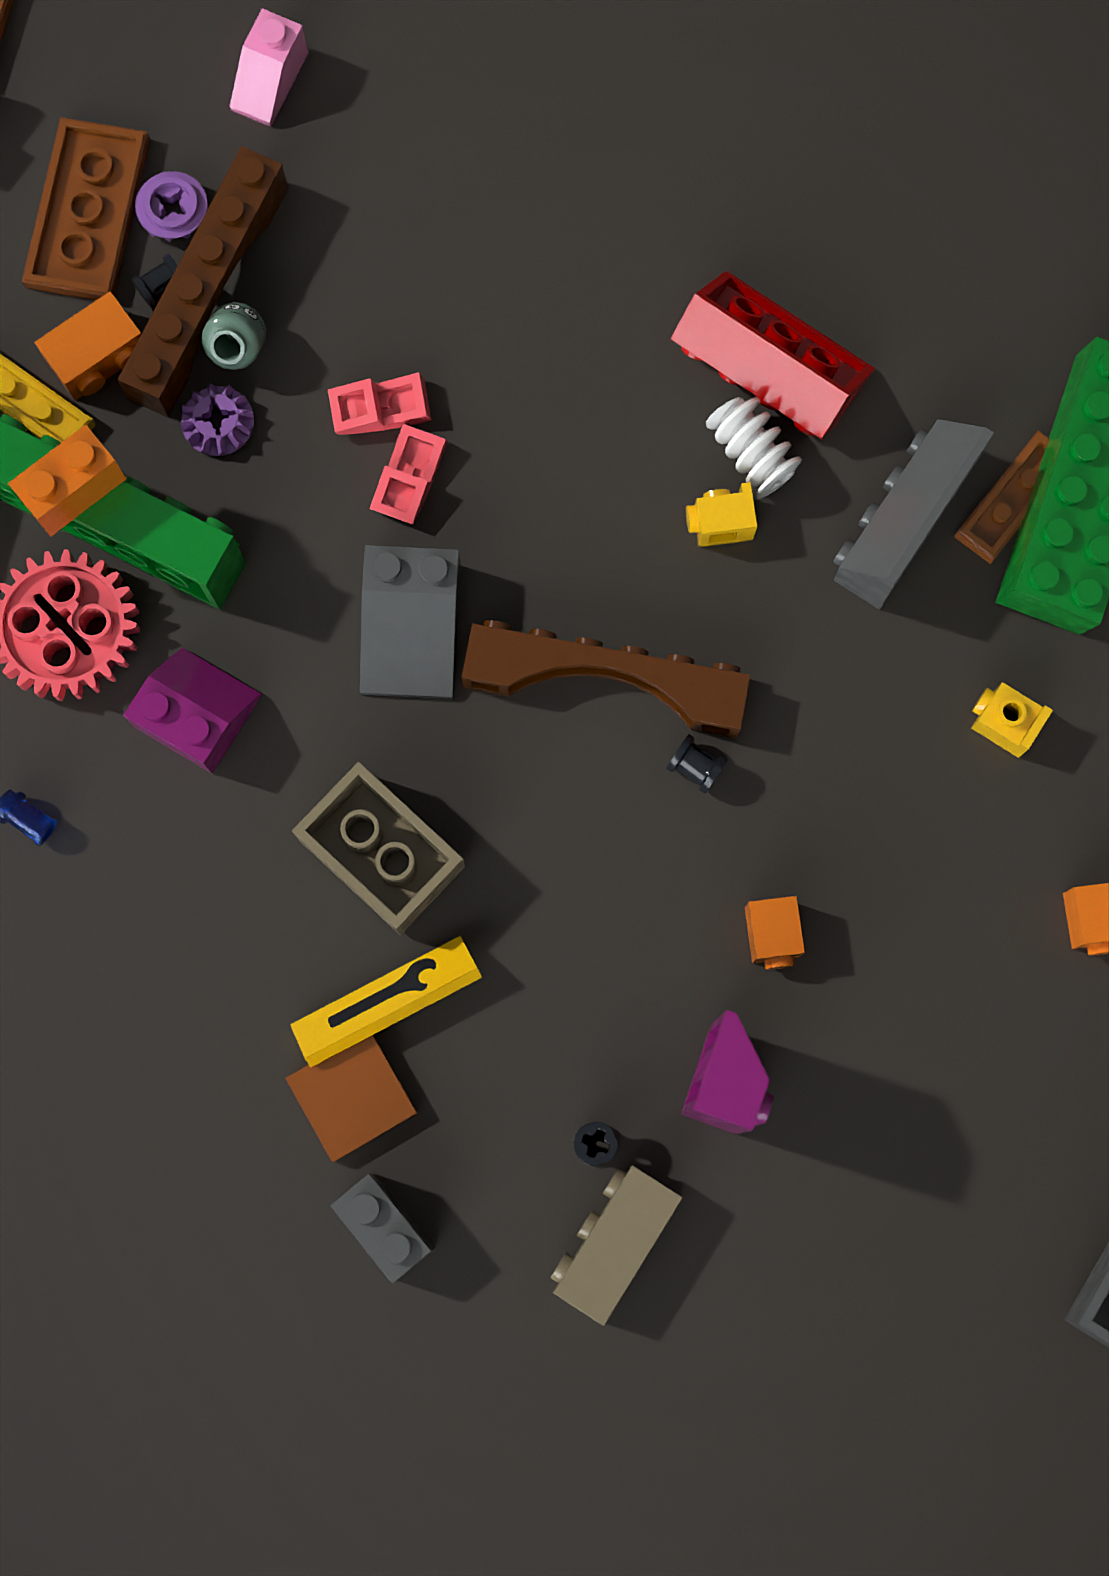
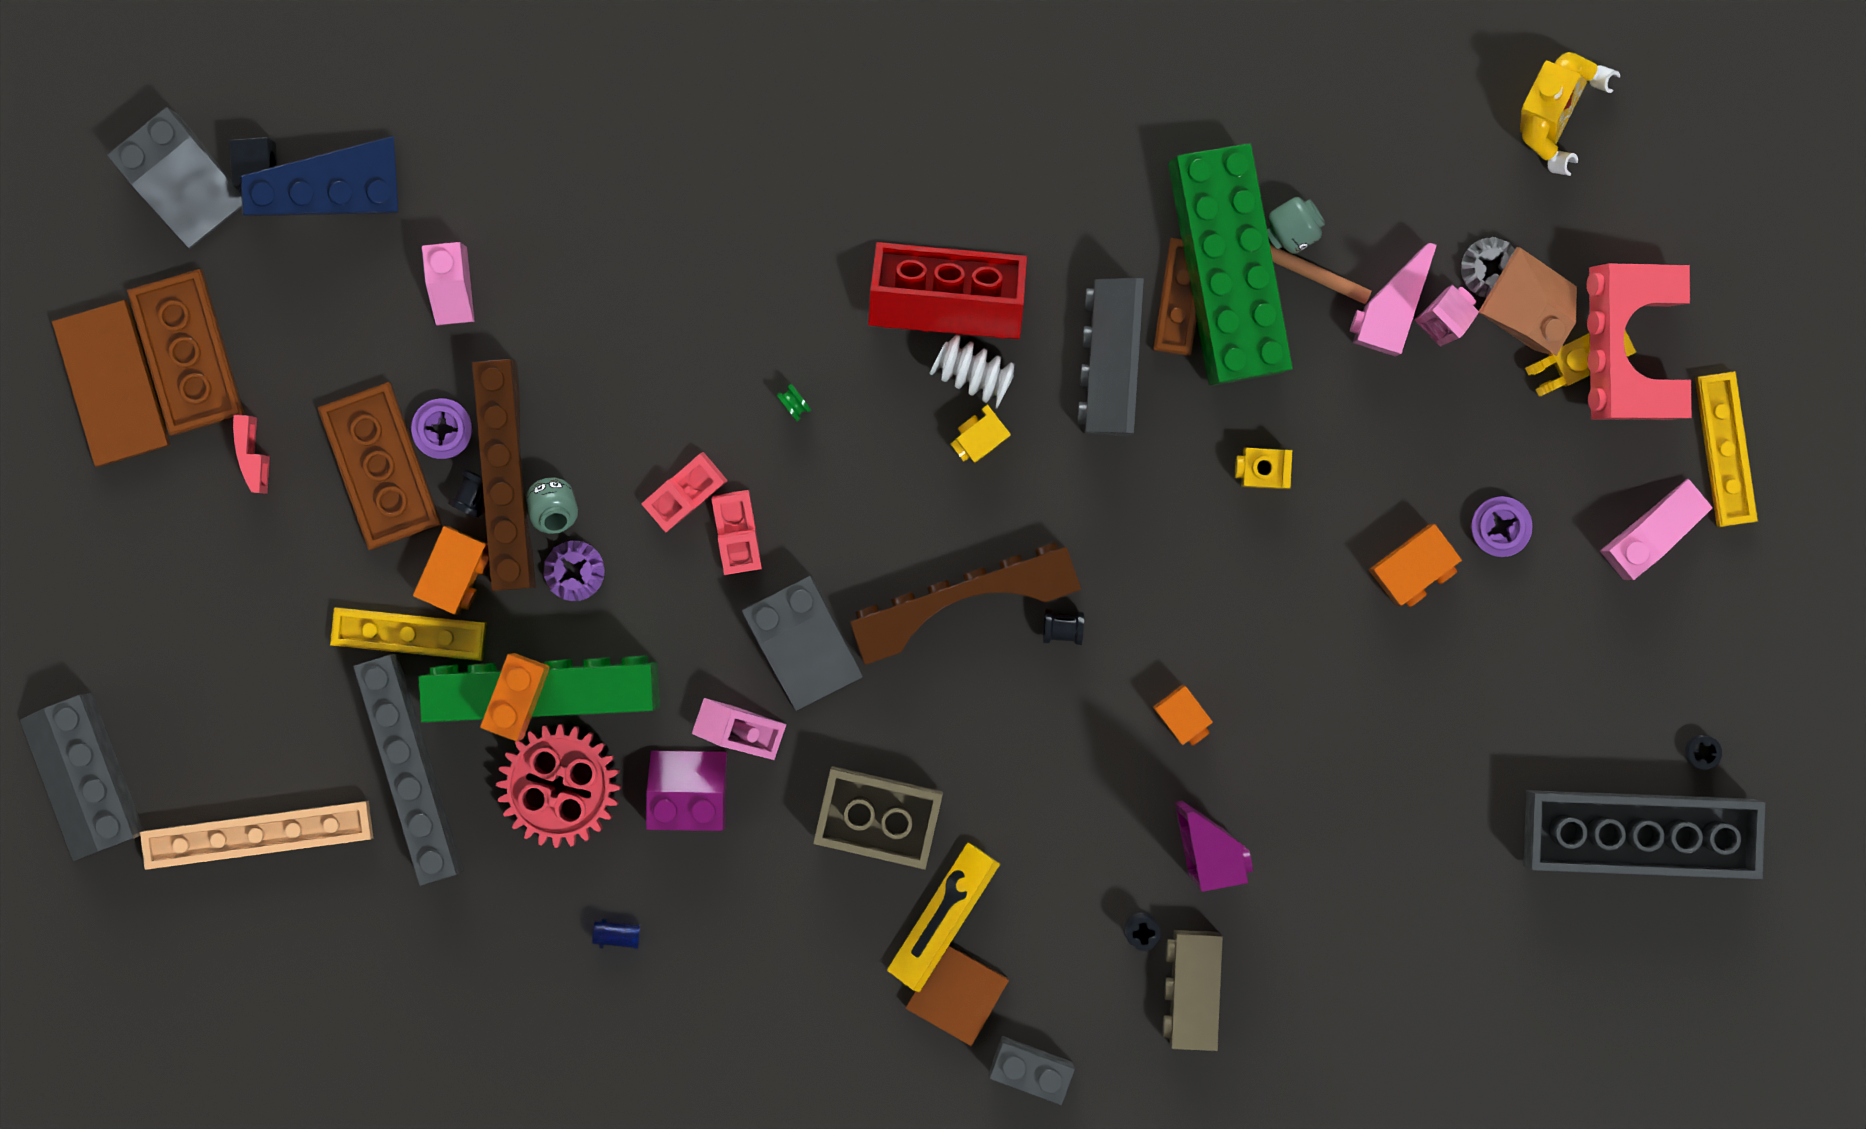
camera: 30 degrees left, 10 degrees up
none -> bright pink slope [692,698,787,760]
none -> green bush [776,384,812,422]

